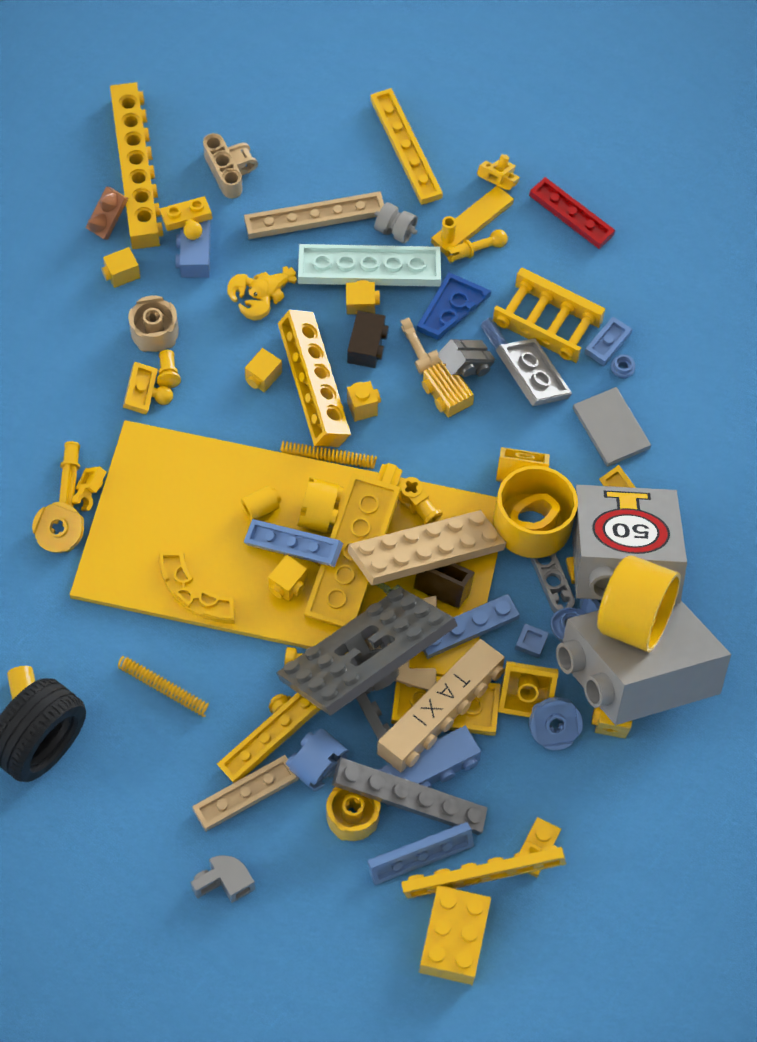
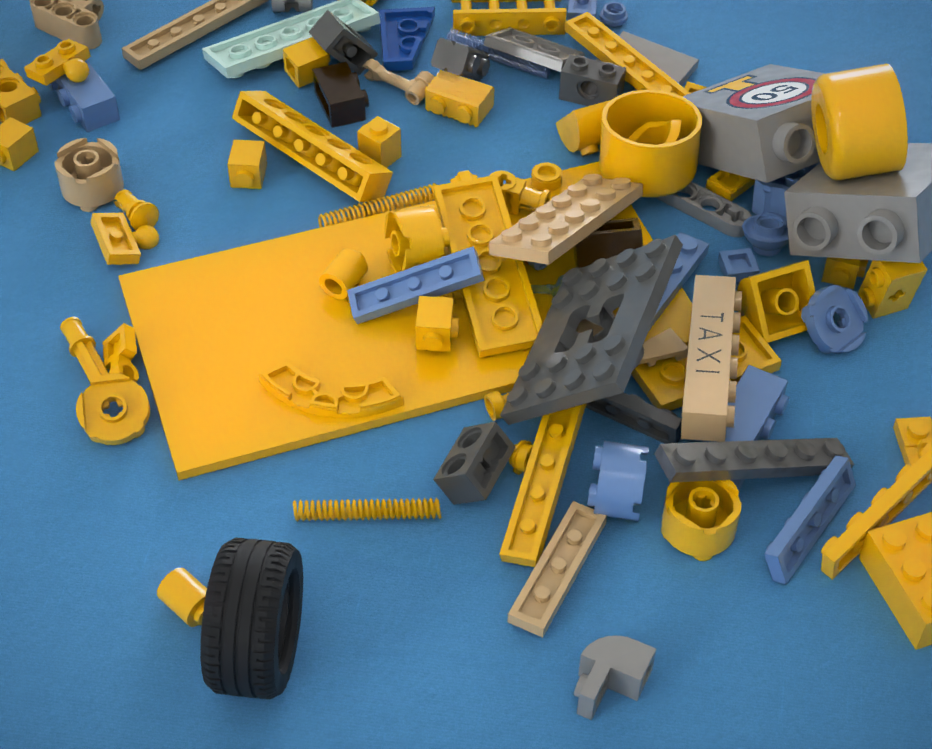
camera: 30 degrees left, 15 degrees down
yellow animal [227,266,297,321] -> none
none -> dark grey brick [309,10,378,75]
none -> dark grey brick [433,422,515,505]
none -> yellow tile [531,162,563,191]
none -> dark grey brick [559,54,626,106]
none -> yellow plate [565,12,691,96]

